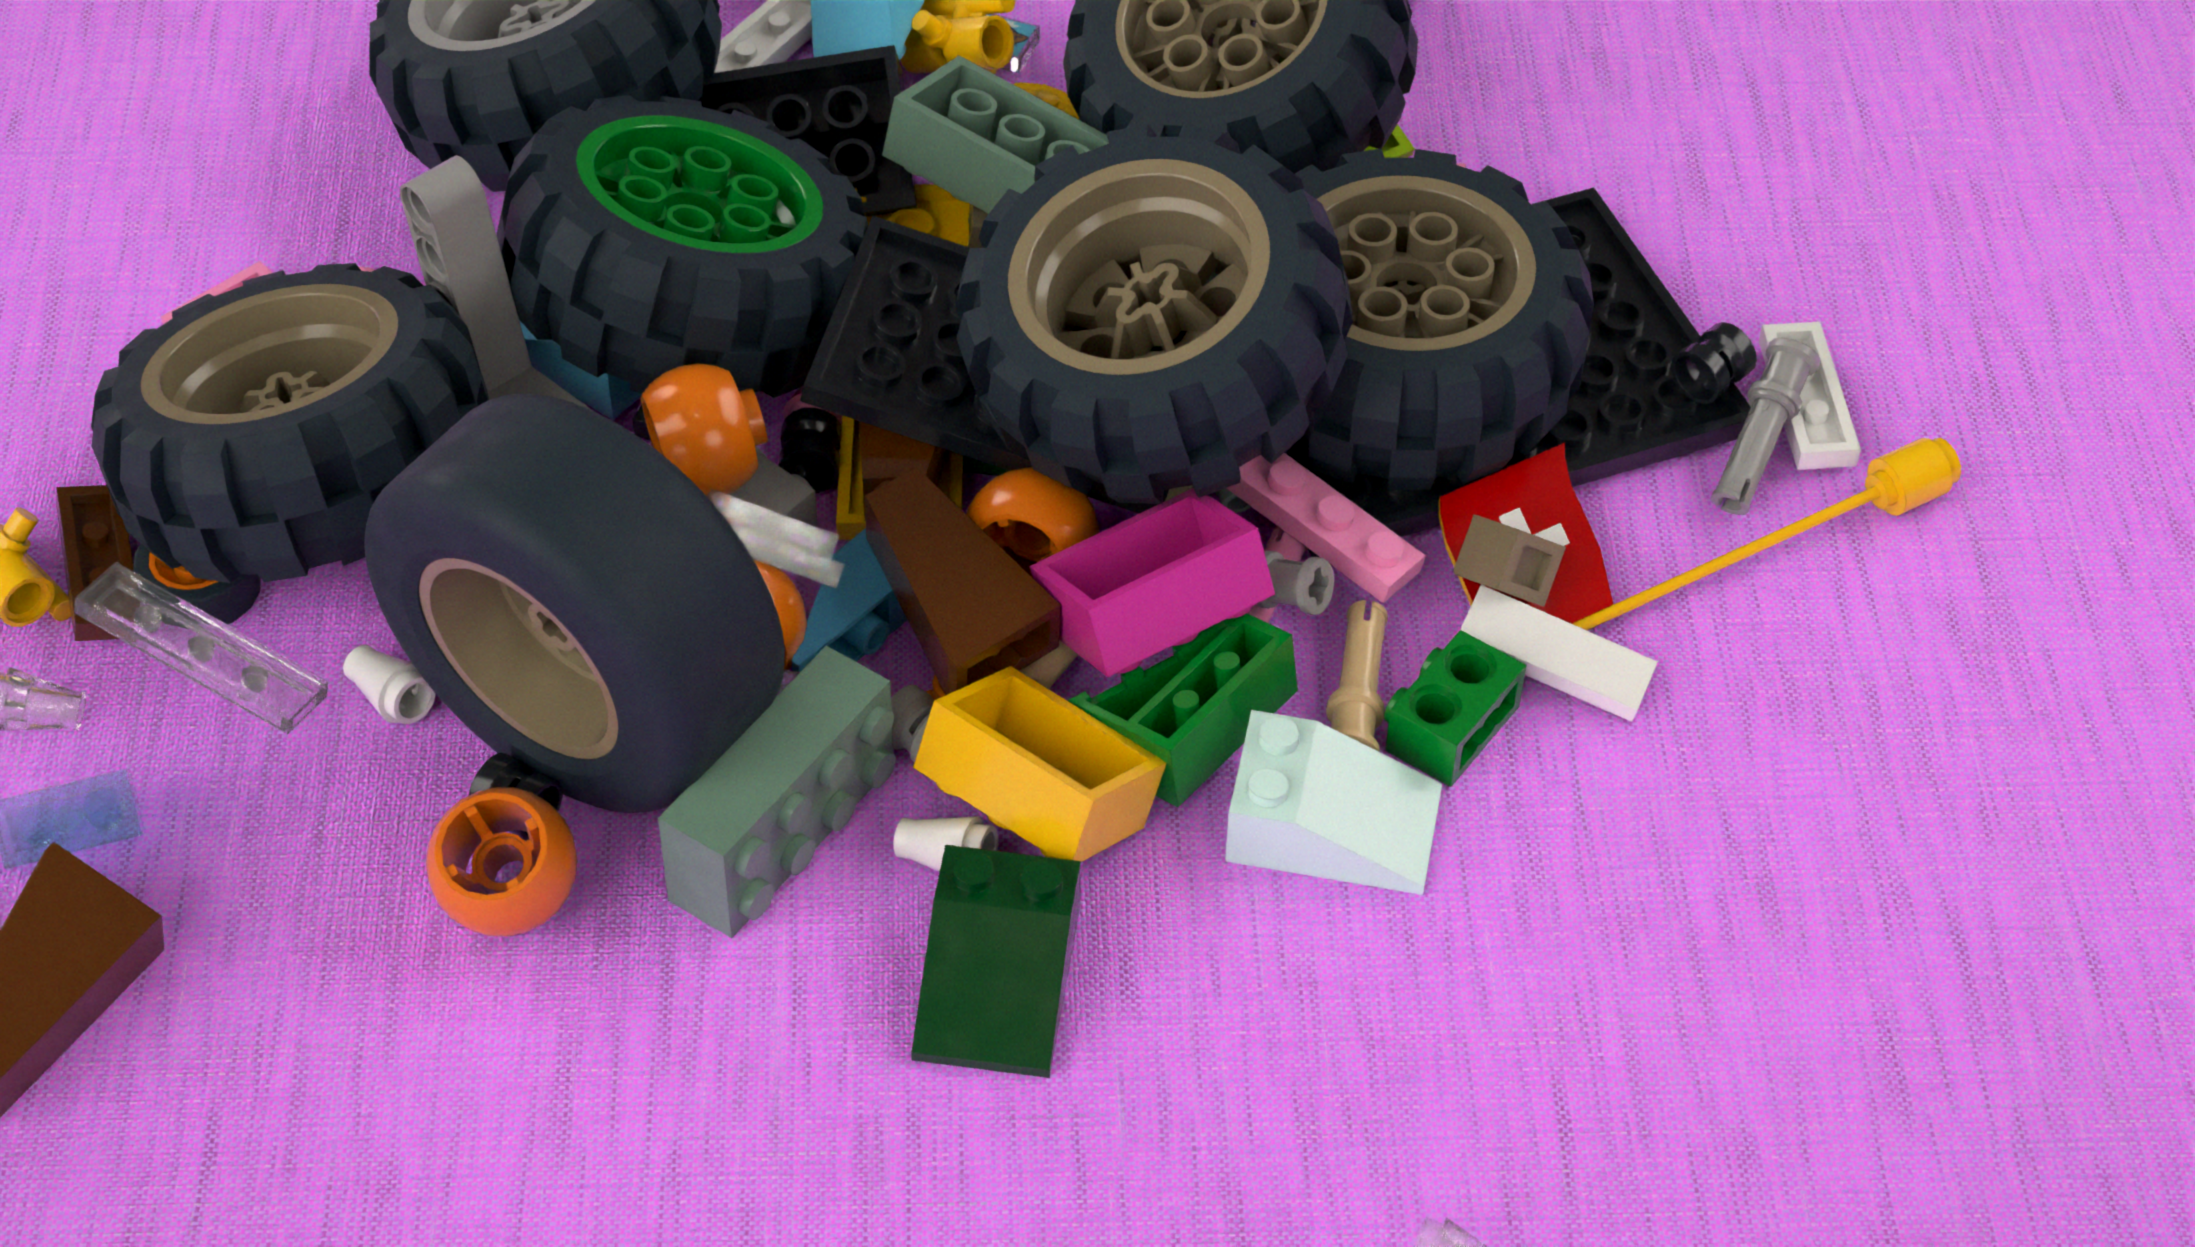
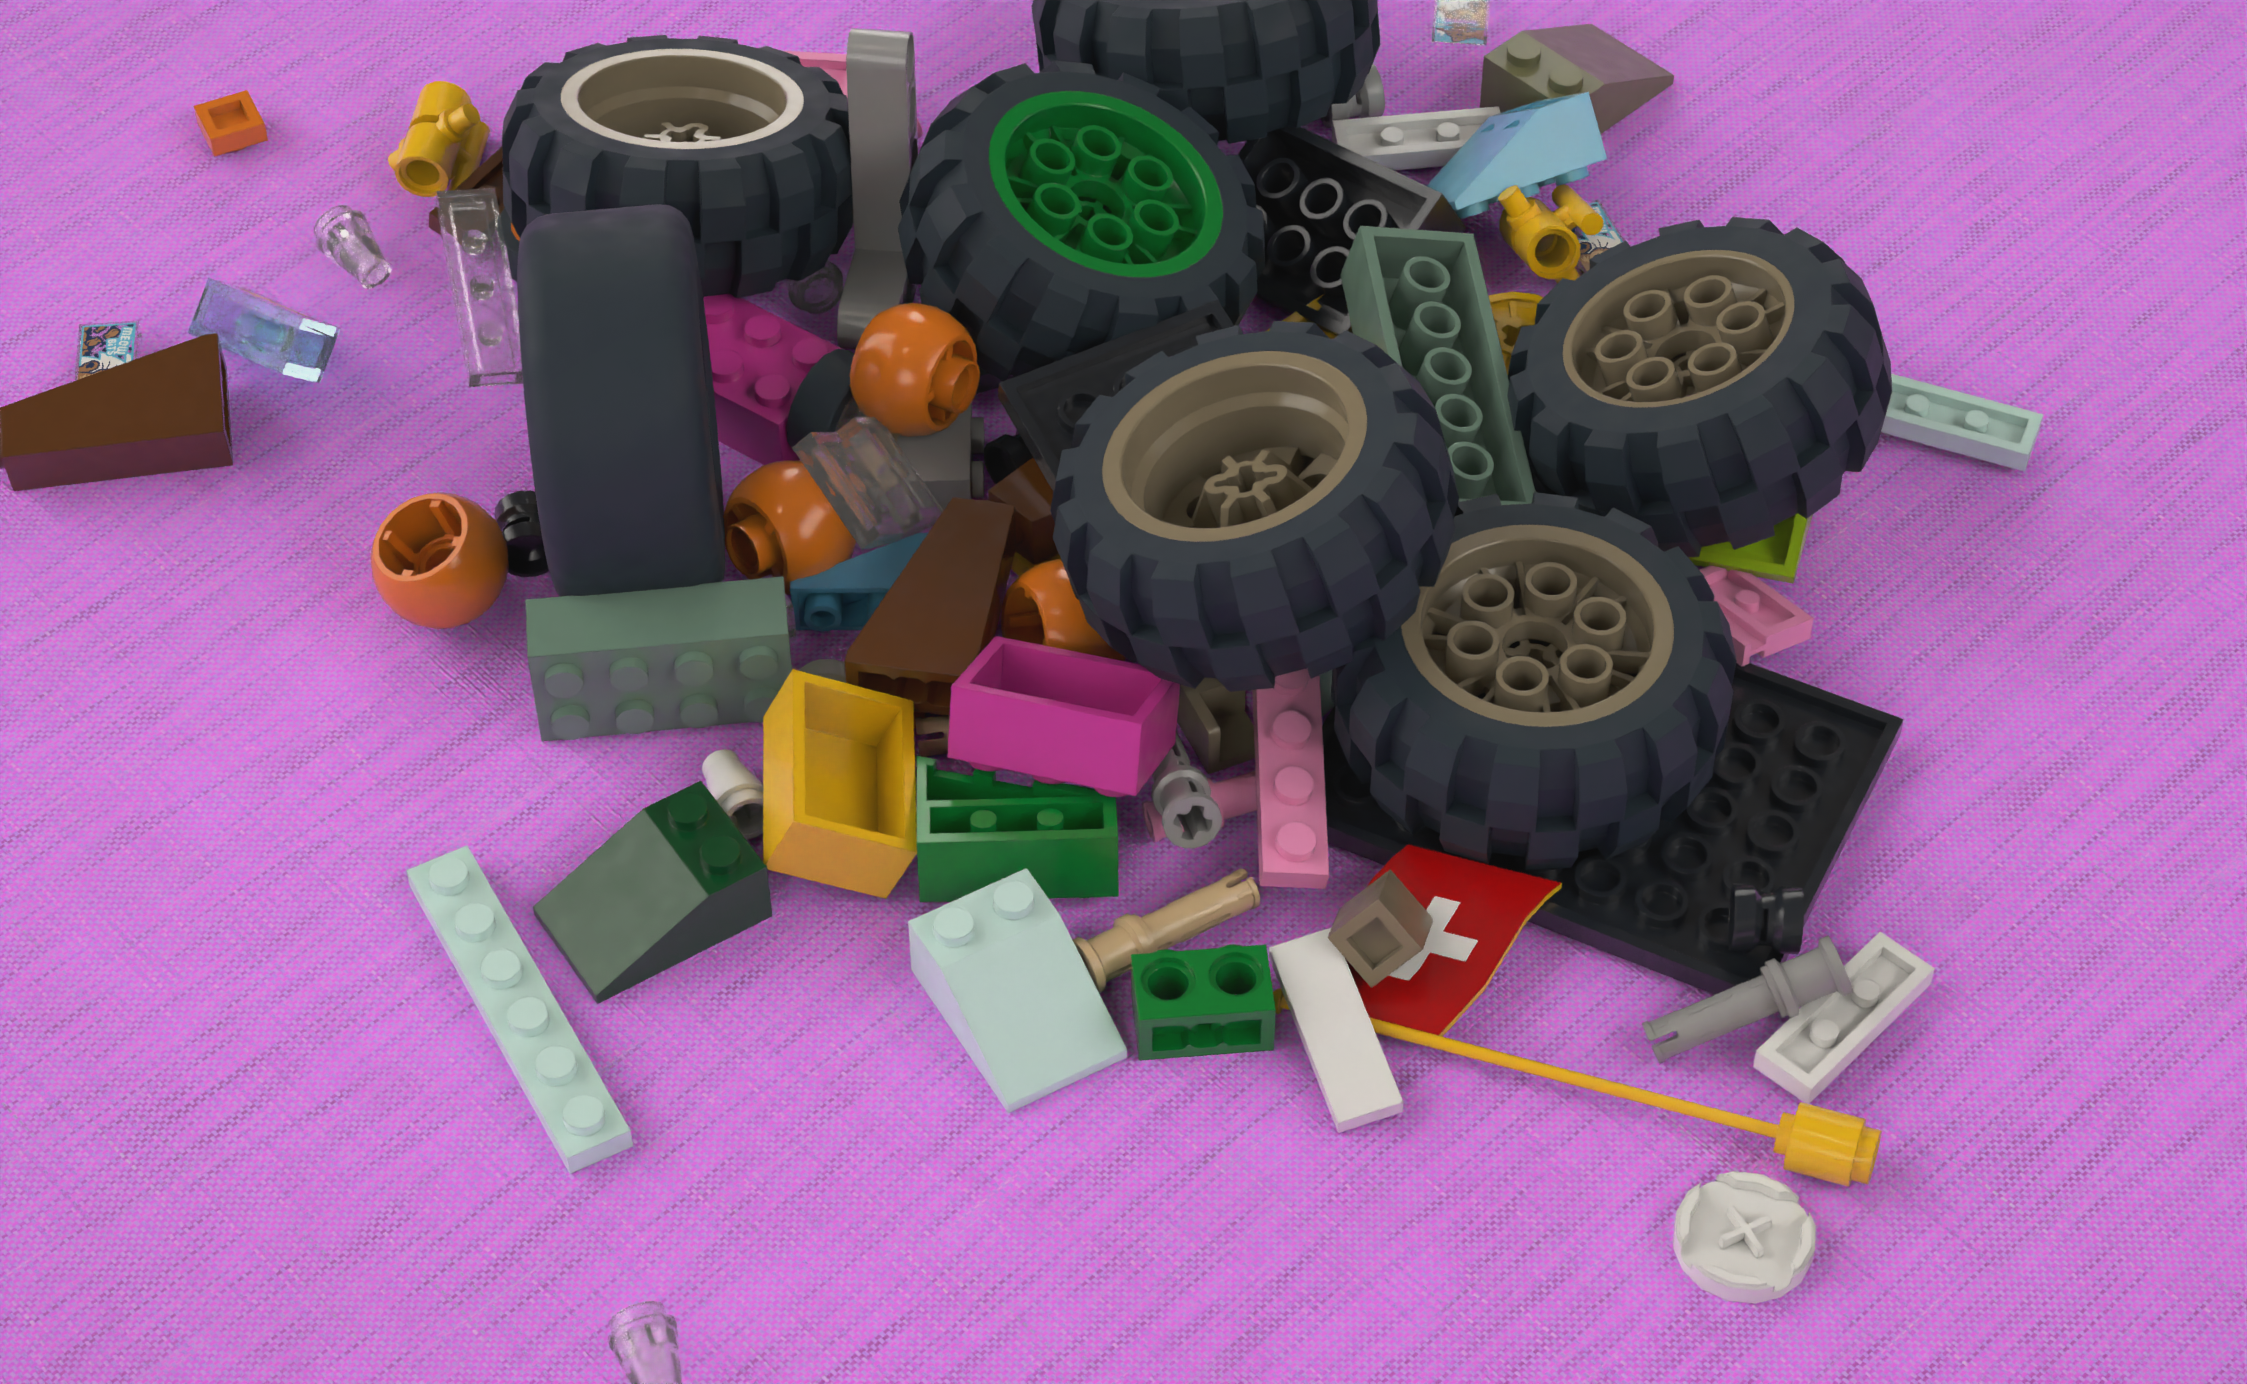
camera: 50 degrees right, 0 degrees up
none -> light aqua plate [406,845,633,1174]
none -> white tile [1673,1171,1816,1304]

